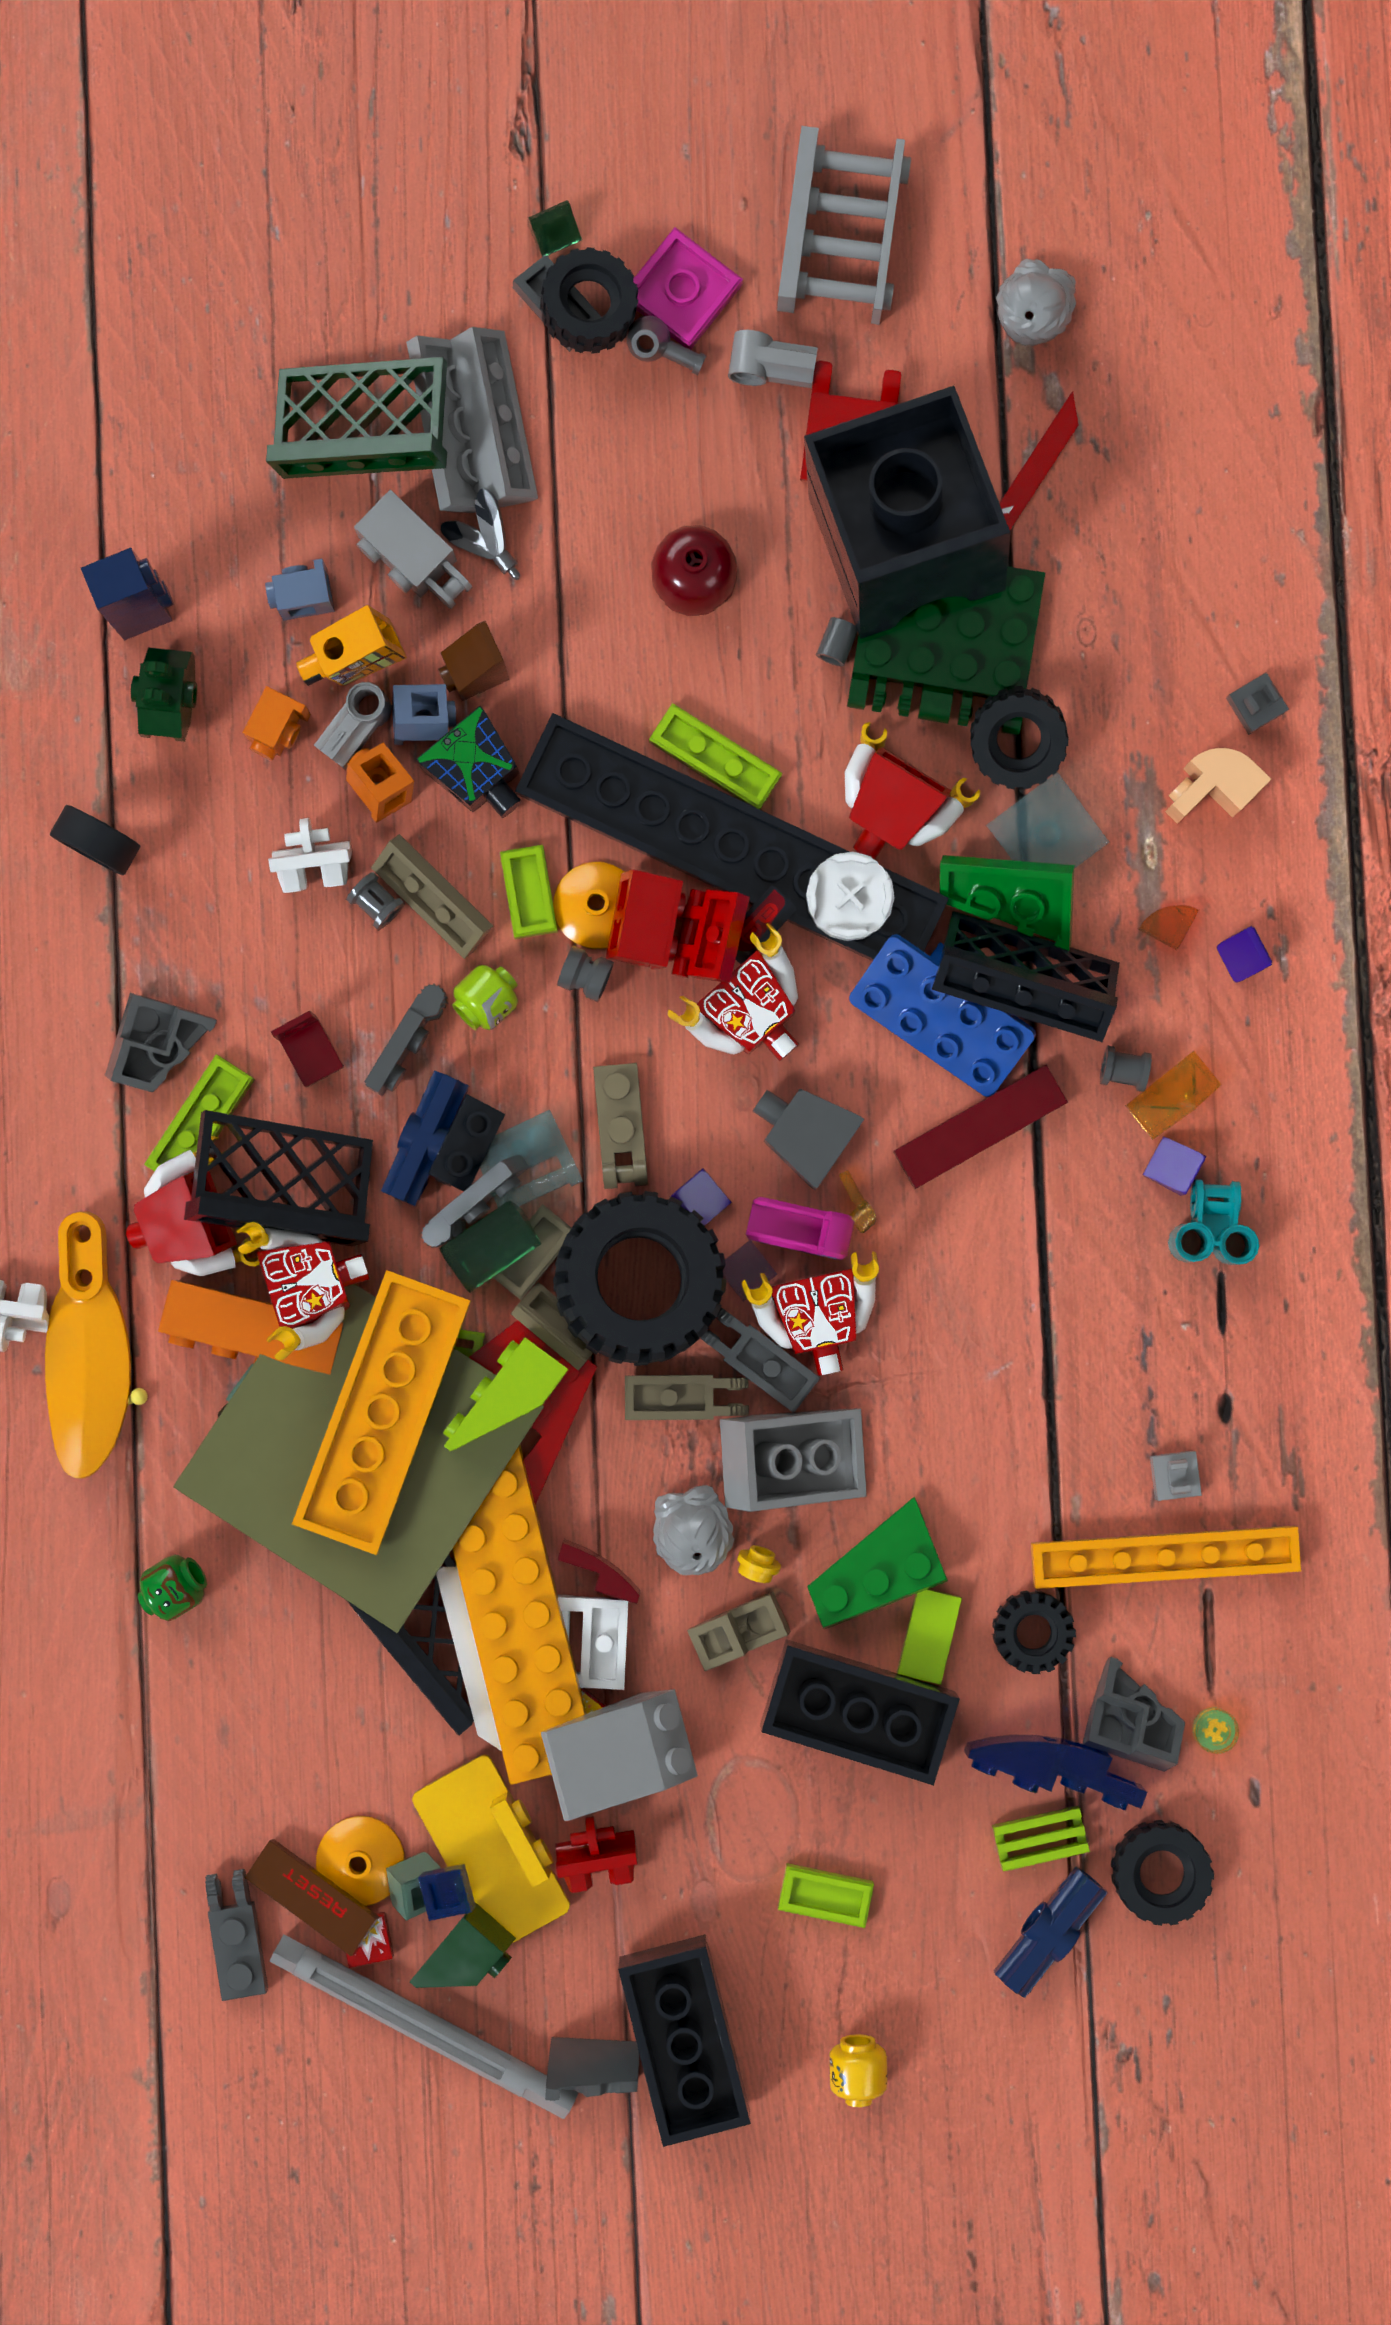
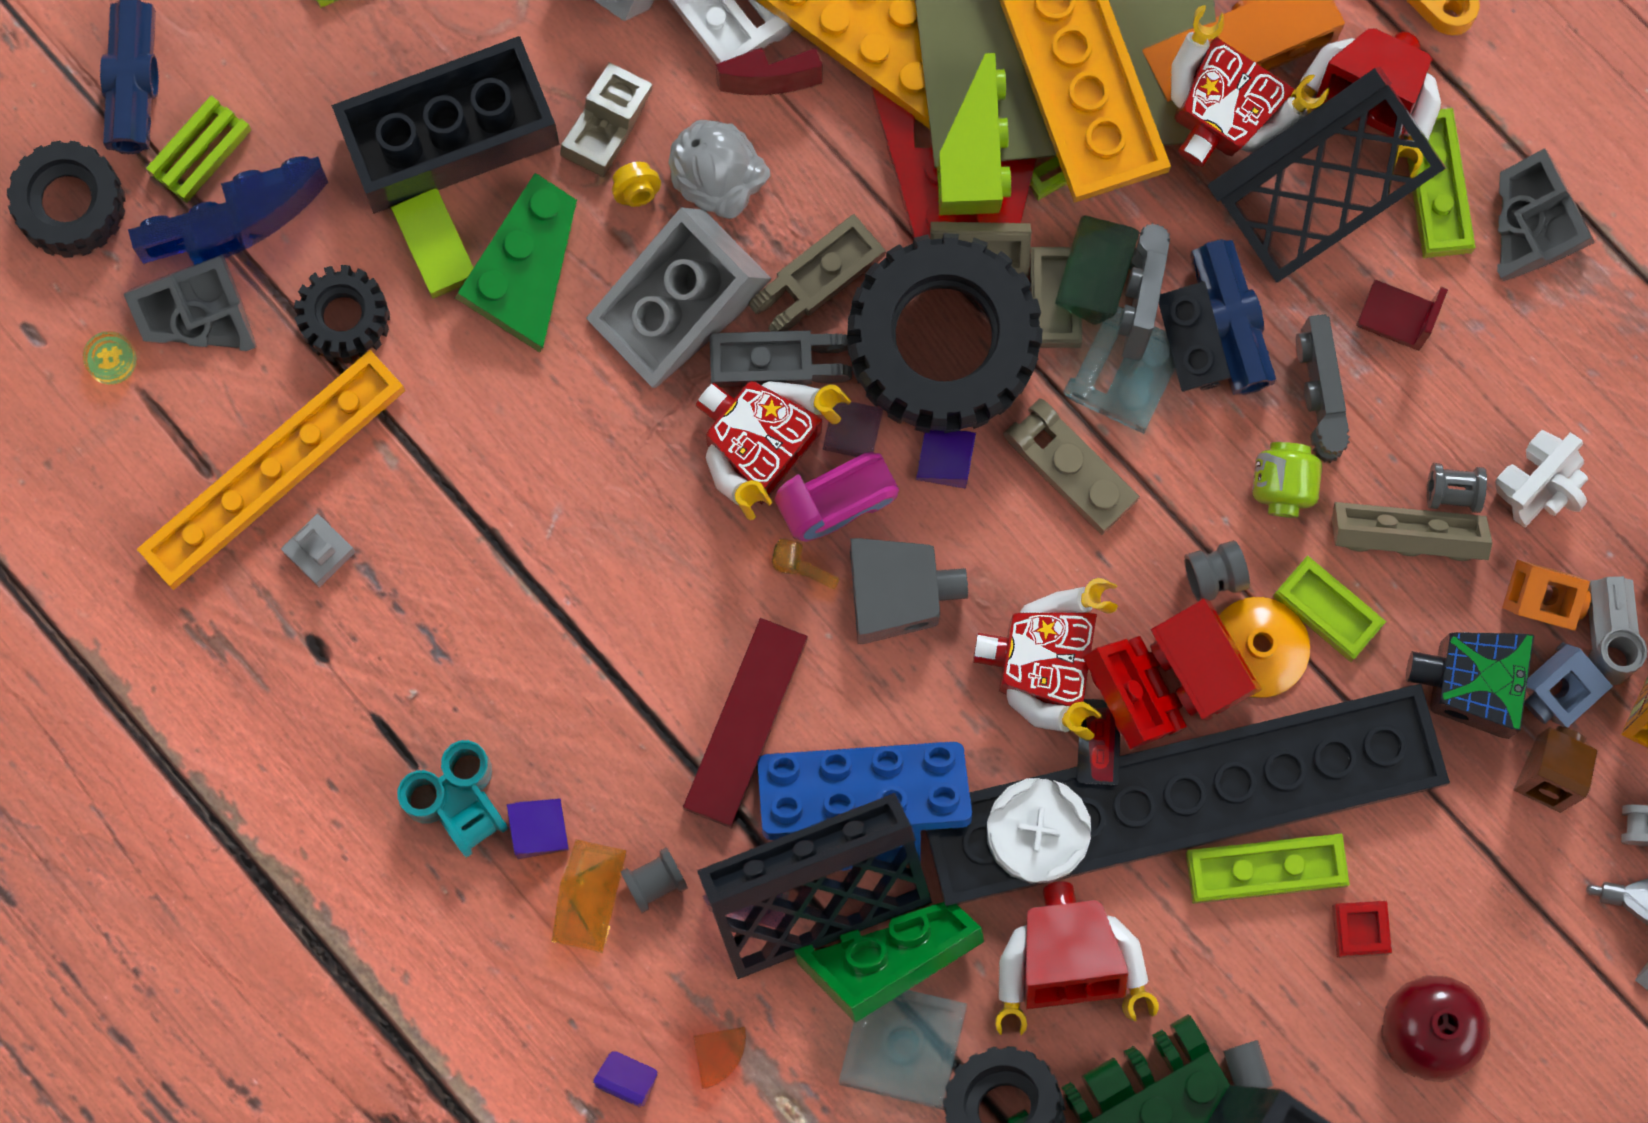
camera: 140 degrees right, 10 degrees down
none -> red tile [1332,901,1392,958]

